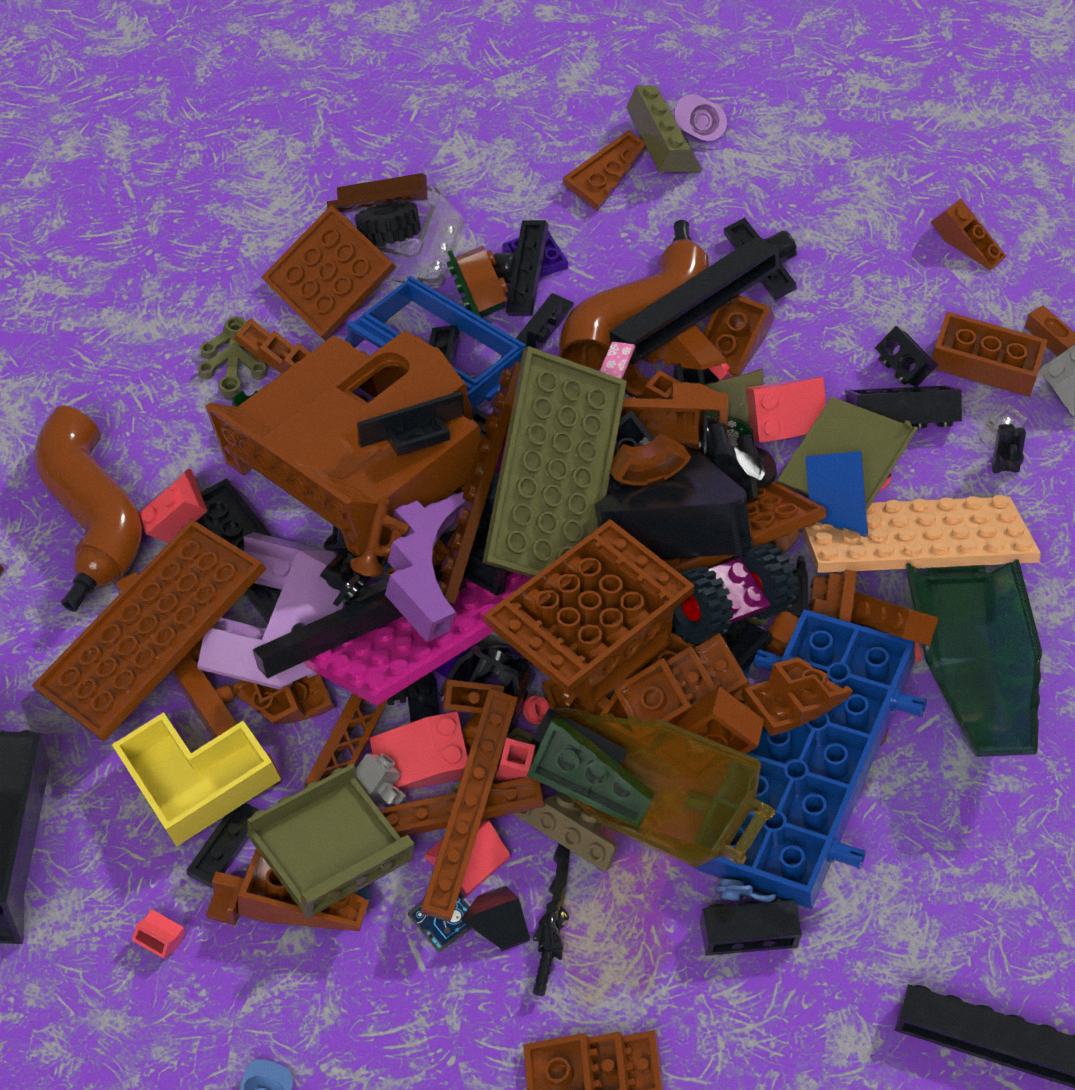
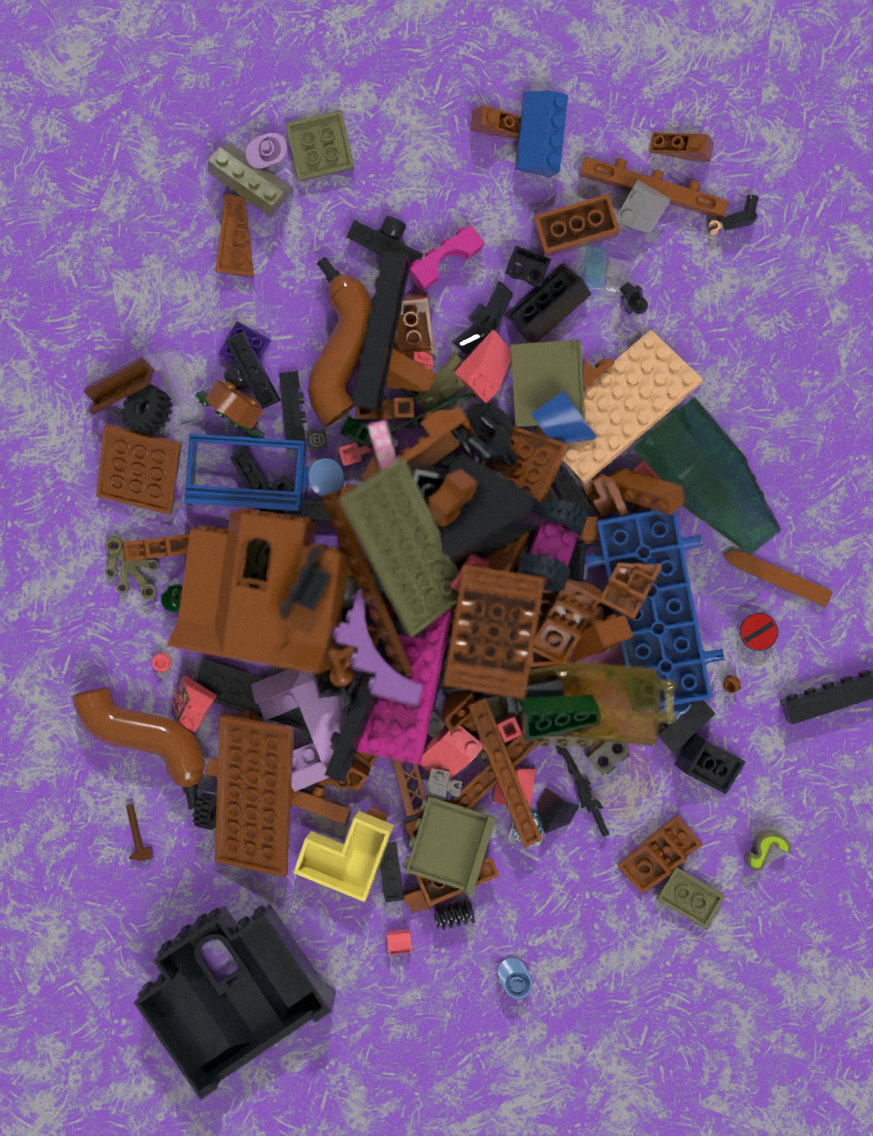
camera: 30 degrees left, 35 degrees up
none -> coral plate [152,653,172,672]
none -> black tyre [193,793,217,830]
none -> olive plate [285,110,355,182]
none -> dark pink arch [408,225,485,292]
none -> black piece [434,900,476,931]
none -> black plate [451,281,513,354]
none -> blue slope [515,90,568,177]
none -> dark orange slope [582,357,615,390]
none -> clear light blue plate [585,248,607,289]
none -> dark grey brick [585,730,631,775]
none -> black slope [674,733,745,794]
none -> dark orange plate [723,675,741,693]
none -> dark orange piece [724,550,833,607]
none -> red piece [740,613,778,651]

